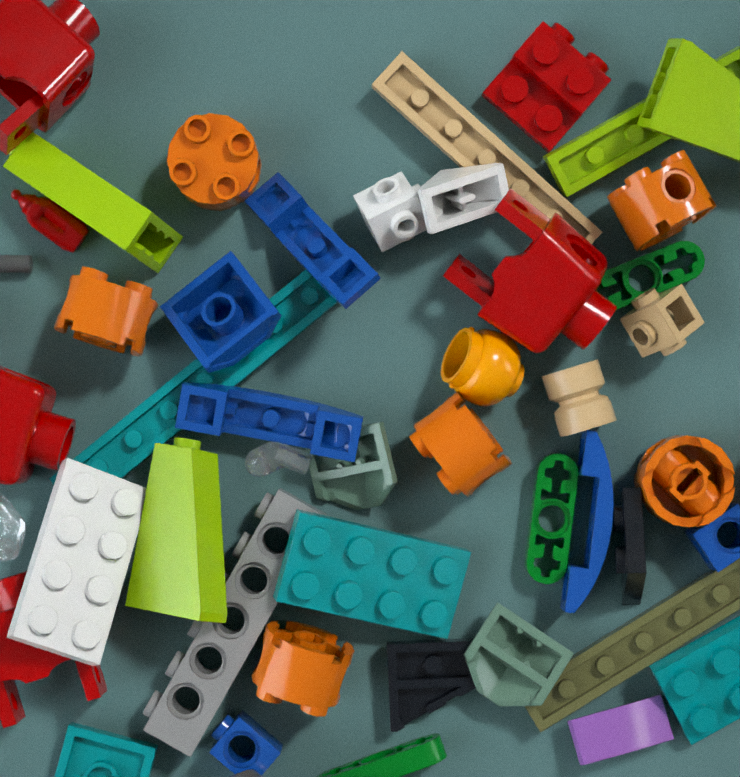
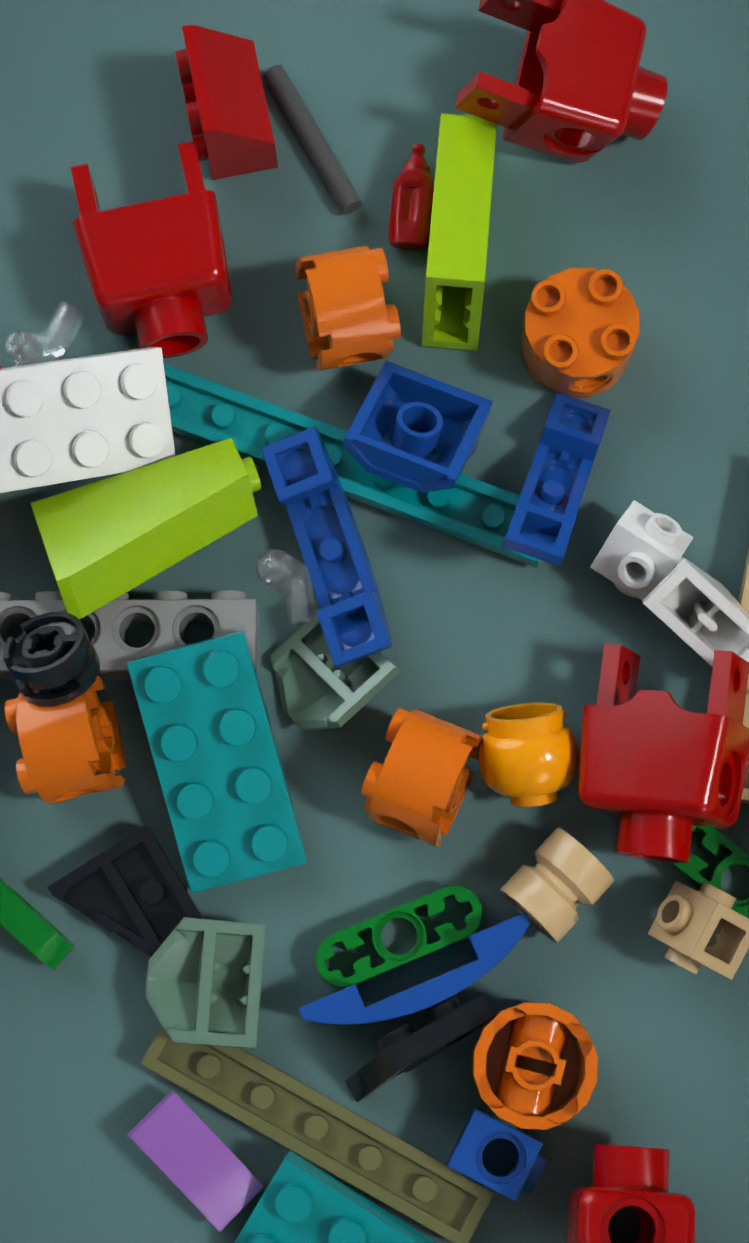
camera: 65 degrees right, 10 degrees down
none -> black wheel [3,612,100,707]

